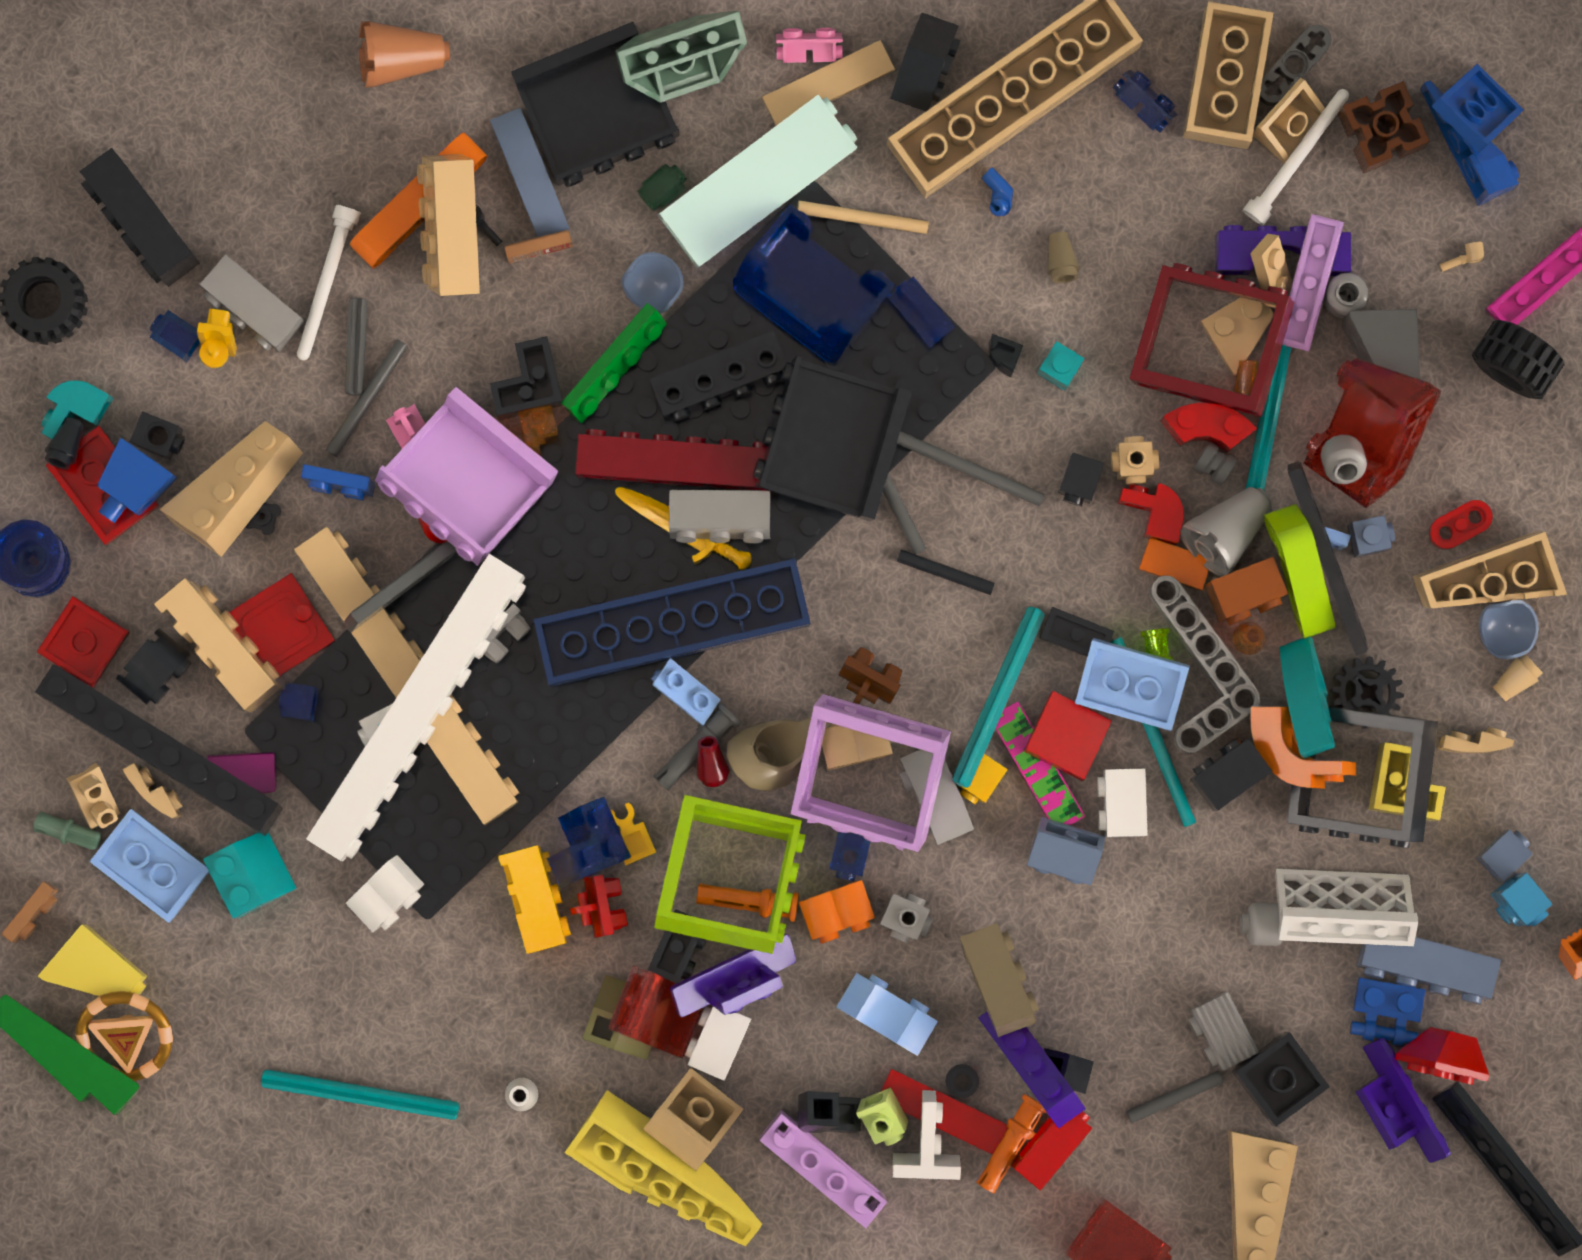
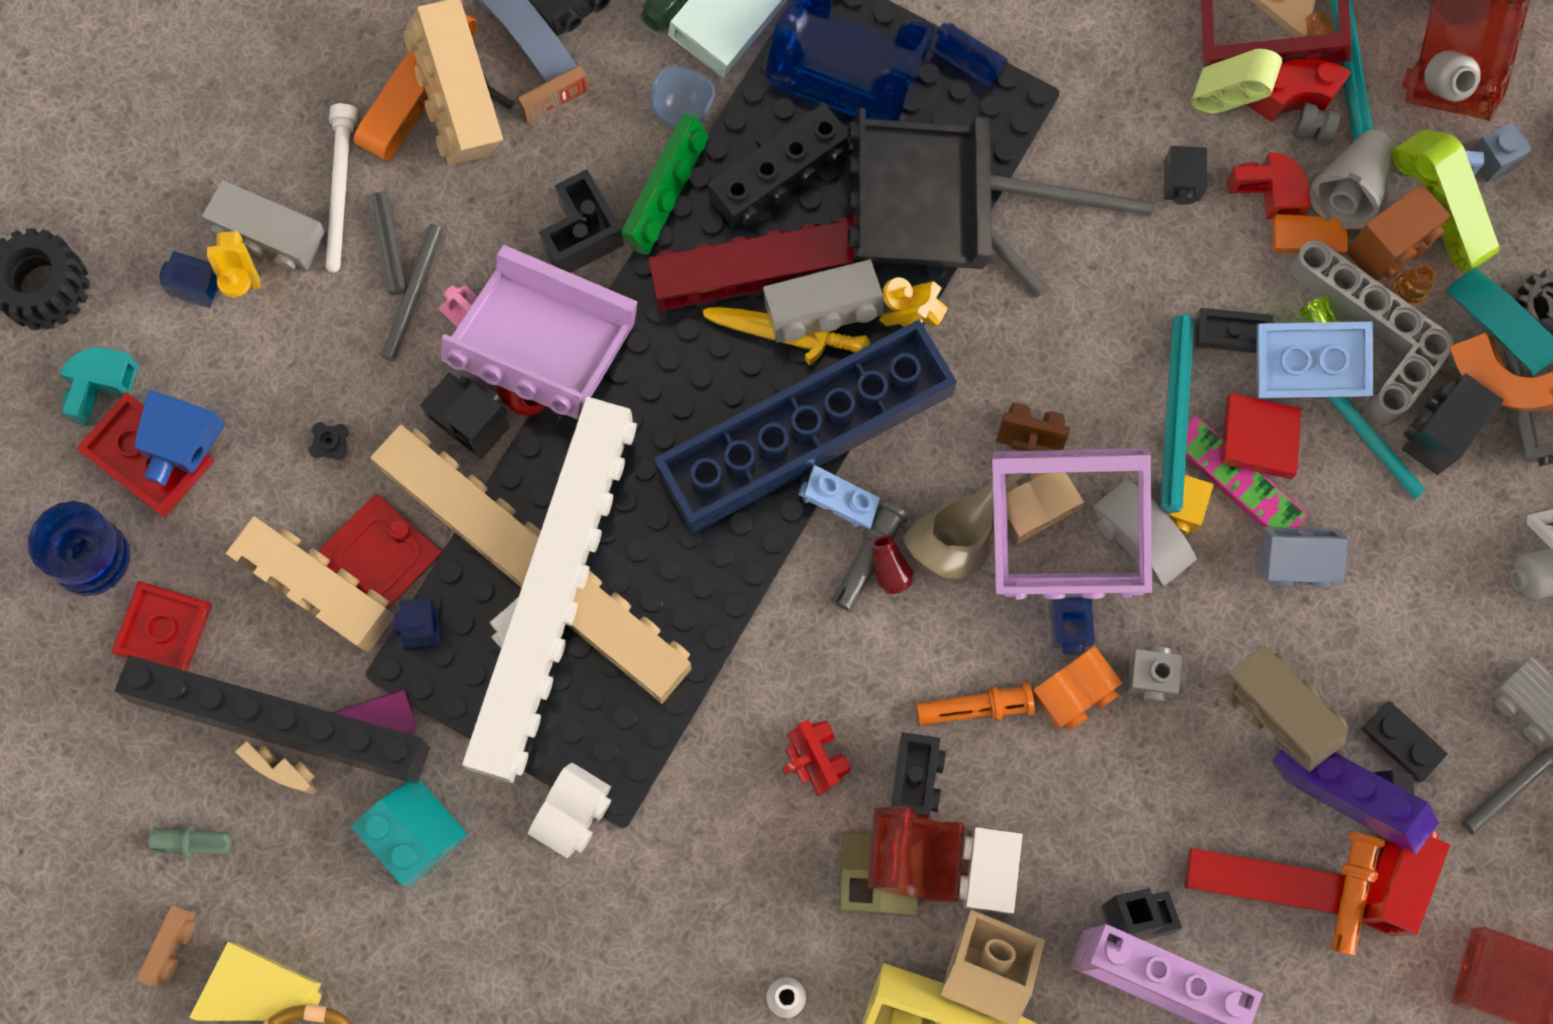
camera: 15 degrees left, 10 degrees down
black cone [45,418,84,470] -> none
tan hips [66,763,120,829] -> none
black brick [80,148,200,287] -> none
light blue plate [89,809,209,923] -> none
black brick [116,628,192,705] -> none
black brick [129,411,185,460] -> none
tan wedge [159,421,303,557] -> none
blue plate [301,464,375,501] -> none
dark grey tile [344,541,456,633] -> none
light grey hips [484,603,531,663] -> none
yellow wedge [498,845,571,954] -> none
clear orange bracket [518,405,558,456] -> none
clear blue brick [547,797,631,889] -> none
yellow plate [609,803,657,866] -> none
lime window [654,795,806,954] -> none
dark purple bracket [670,933,796,1017] -> none
light blue brick [836,973,938,1056] -> none
yellowish green brick [856,1088,909,1146] -> none
white bracket [892,1090,961,1180] -> none
black bar [897,549,995,595] -> none
black plate [945,1064,979,1098] -> none
black tile [989,334,1023,377] -> none
teal brick [1037,341,1085,391] -> none
white brick [1097,769,1148,837] -> none
tan brick [1111,436,1159,485] -> none
black tile [1288,461,1368,656] -> none
none -> black brick [420,372,510,460]
none -> yellow hips [879,278,947,327]
none -> yellowish green beam [1191,49,1282,114]
none -> black plate [1361,700,1448,783]

